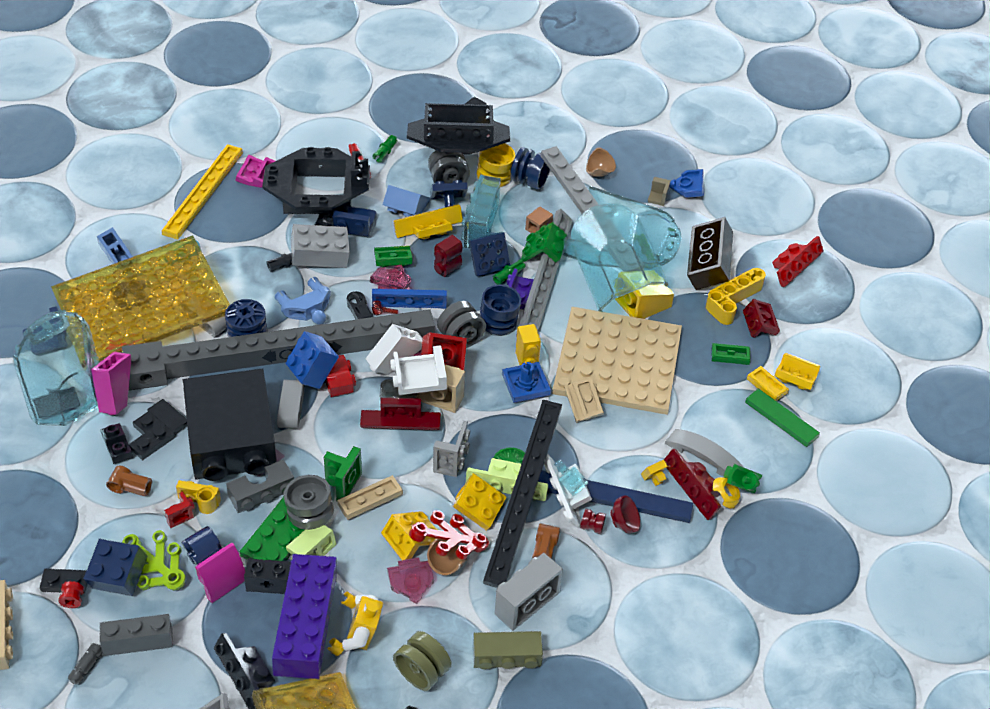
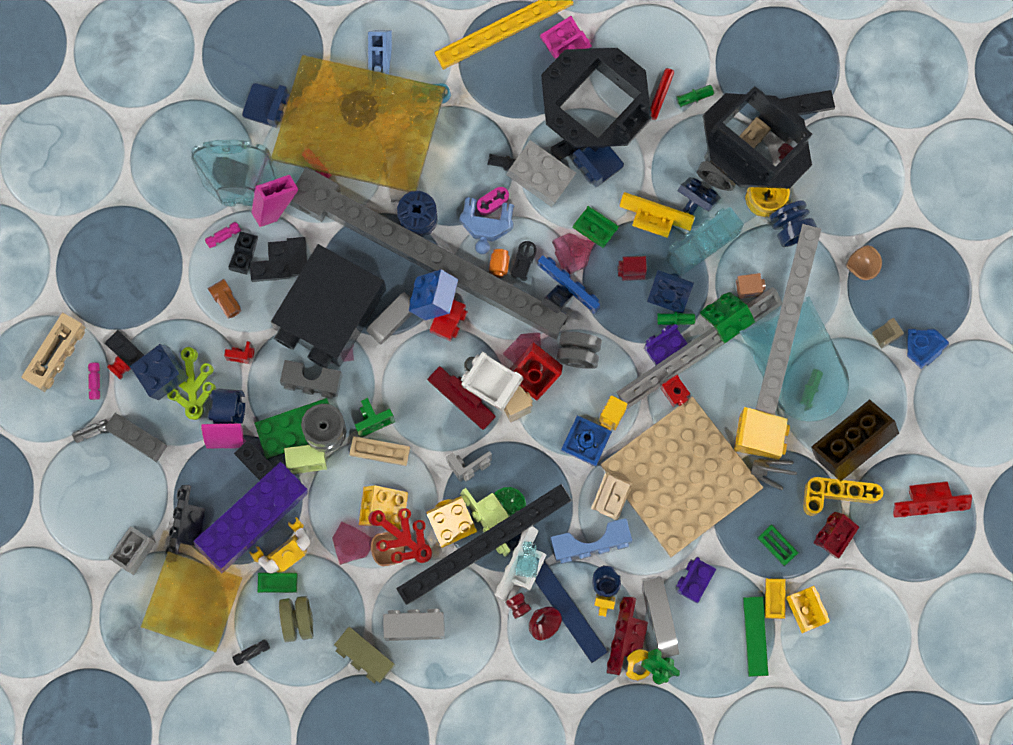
camera: 45 degrees right, 30 degrees up
yellow plate [176,480,221,514] -> none
white slope [365,324,423,375] -> none
clear red hand [371,301,398,316] -> none
medium blue slope [382,185,430,217] -> none
dark blue wheel [479,285,521,335] -> none
dark orange piece [532,523,560,559] -> none
clear light blue windscreen [571,203,668,312] -> none
none -> dark pink axle [88,362,100,400]
none -> dark pink axle [205,222,241,248]
none -> green tile [257,573,298,593]
none -> dark pink beam [477,187,509,216]
none -> orange brick [489,249,510,278]
none -> black plate [542,285,573,313]
none -> medium blue arch [550,518,632,564]
none -> dark blue hair [591,565,621,598]
none -> red brick [660,374,690,407]
none -> dark purple bracket [676,557,716,604]
none -> dark grey plant [751,458,797,490]

